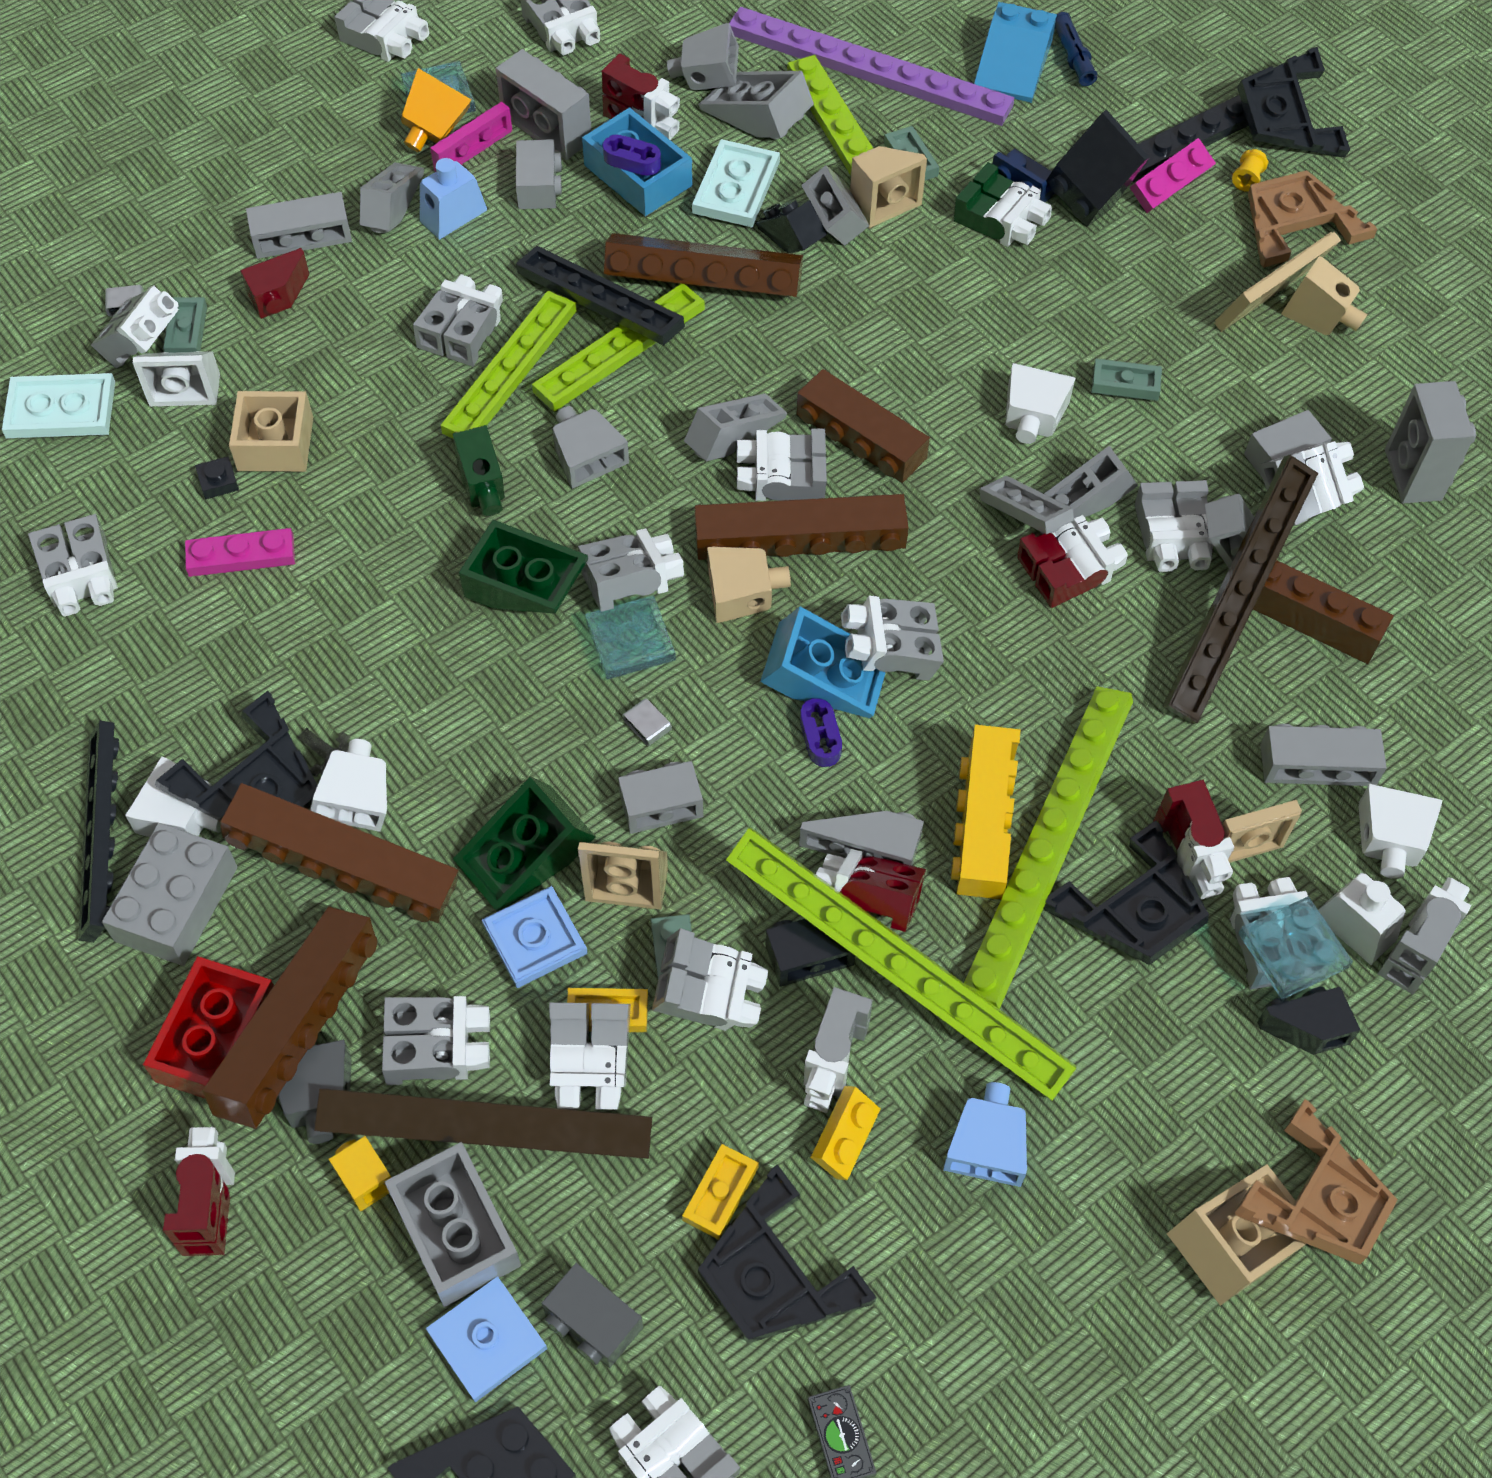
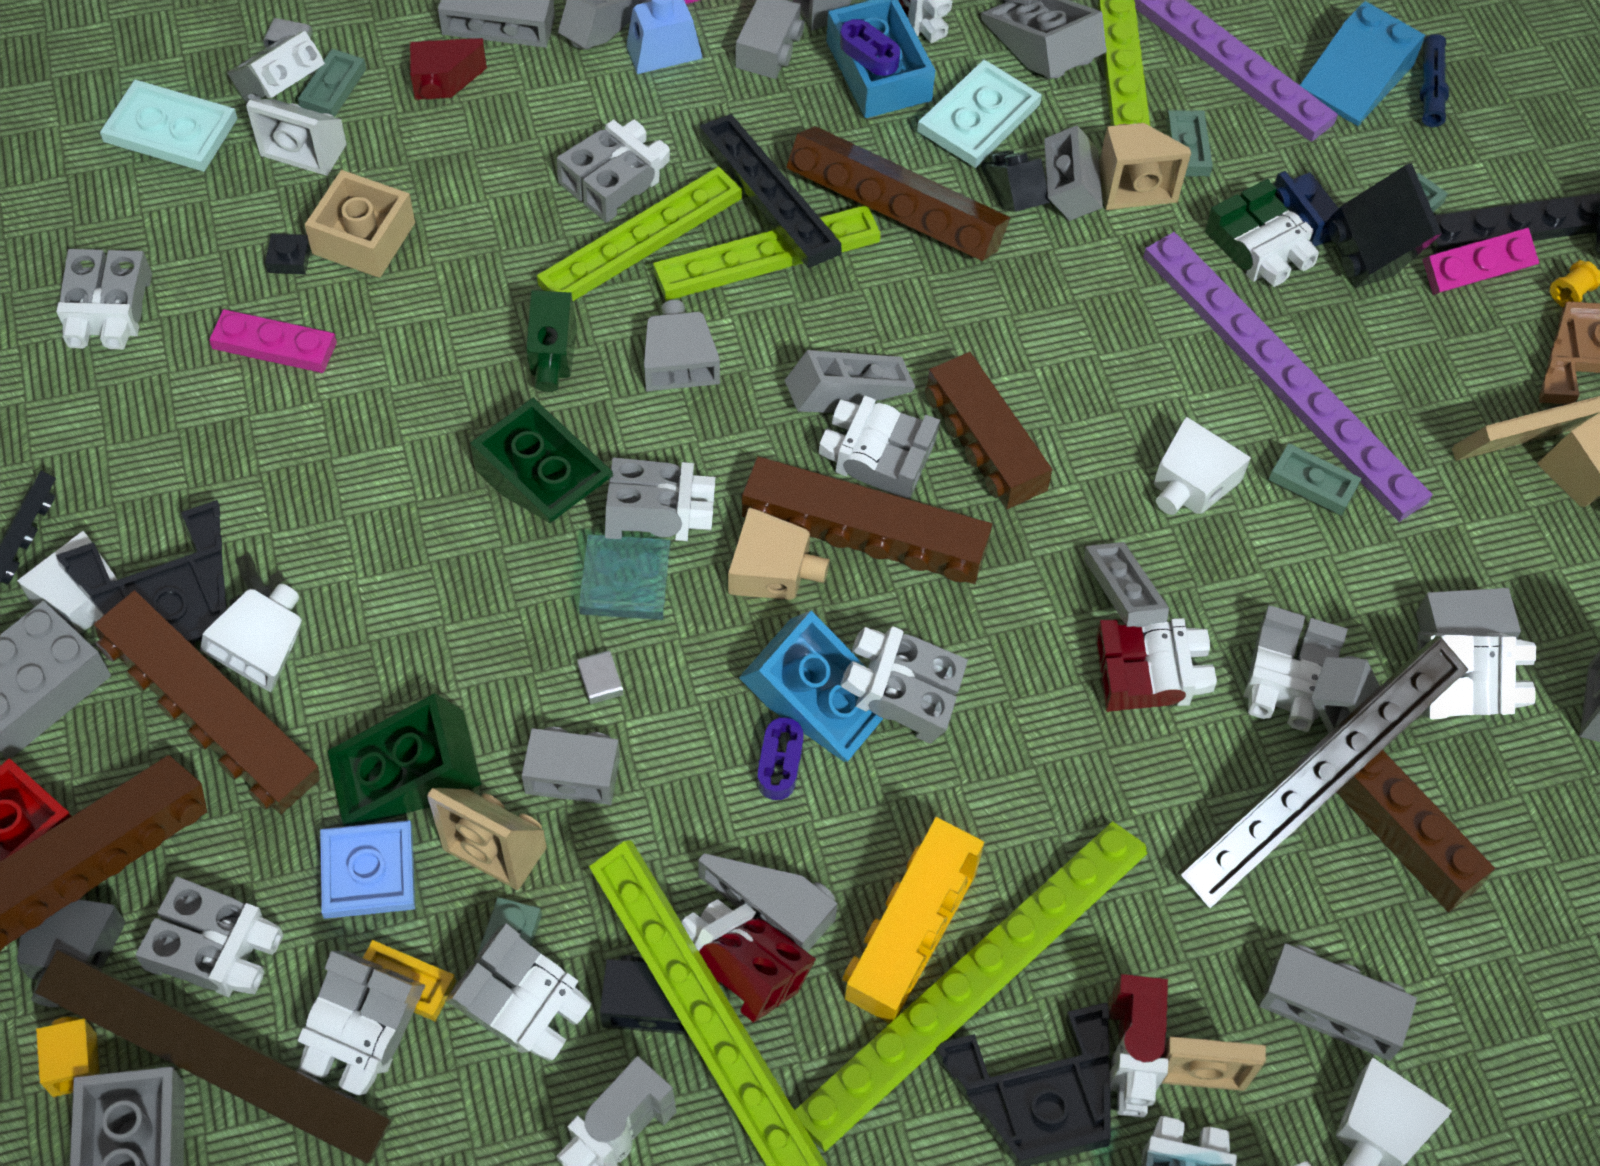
camera: 20 degrees right, 0 degrees up
light grey slope [1040,446,1138,535] -> none
none -> medium lavender plate [1143,232,1433,522]

